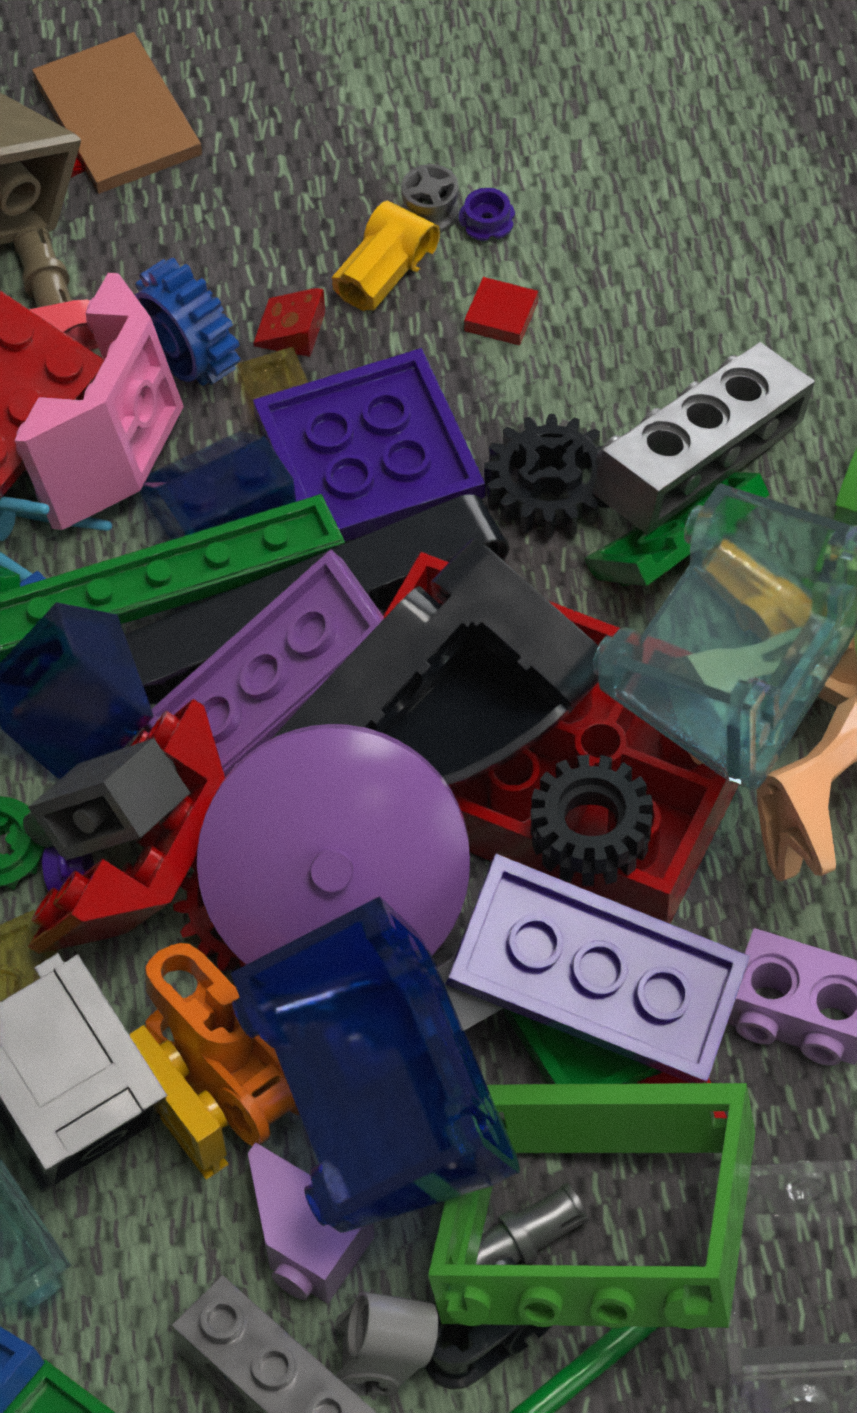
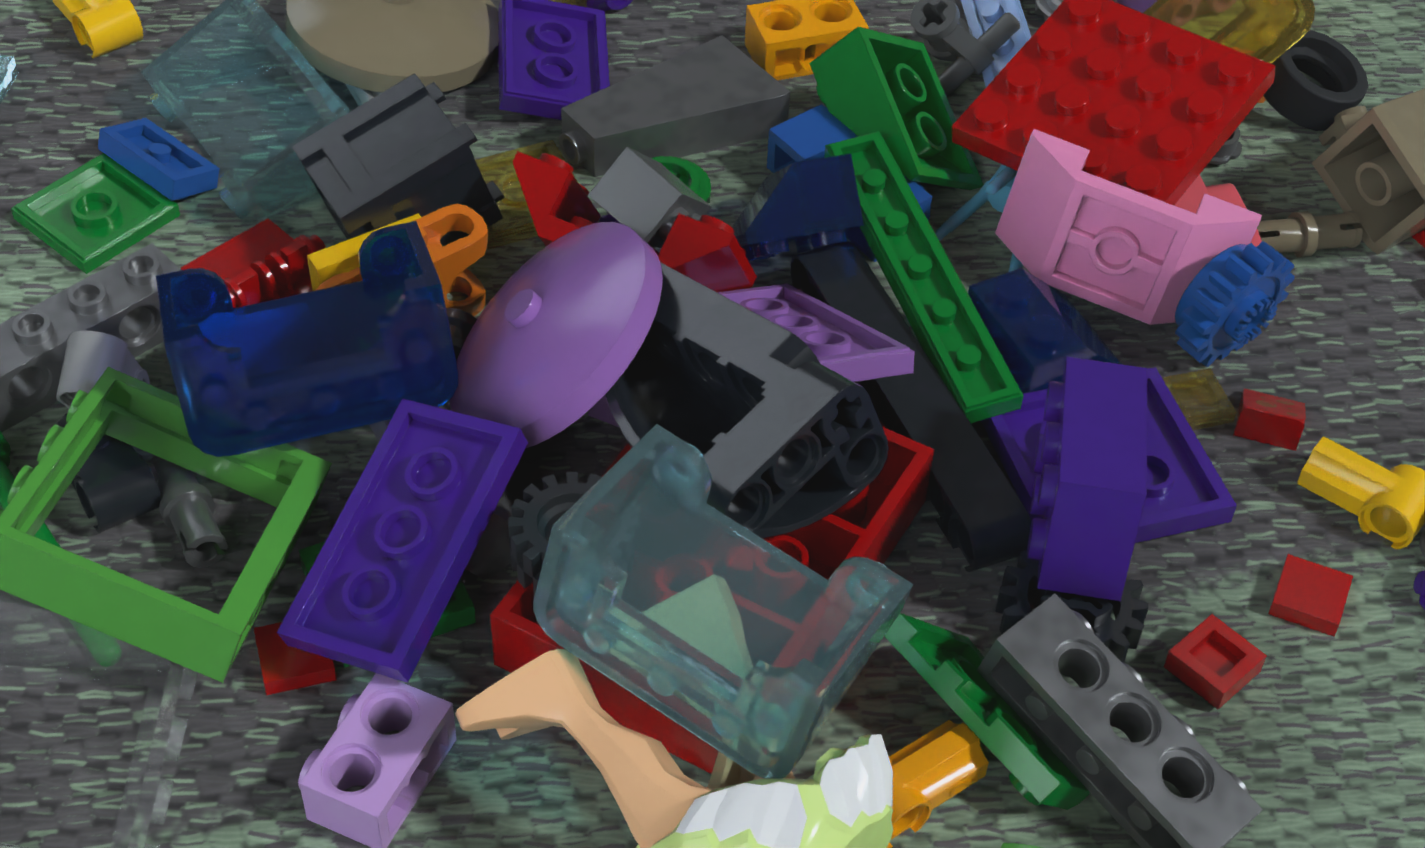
camera: 90 degrees right, 10 degrees down
none -> red hinge [180,218,326,312]
none -> dark purple brick [1027,357,1147,601]
none -> red plate [1164,614,1267,709]

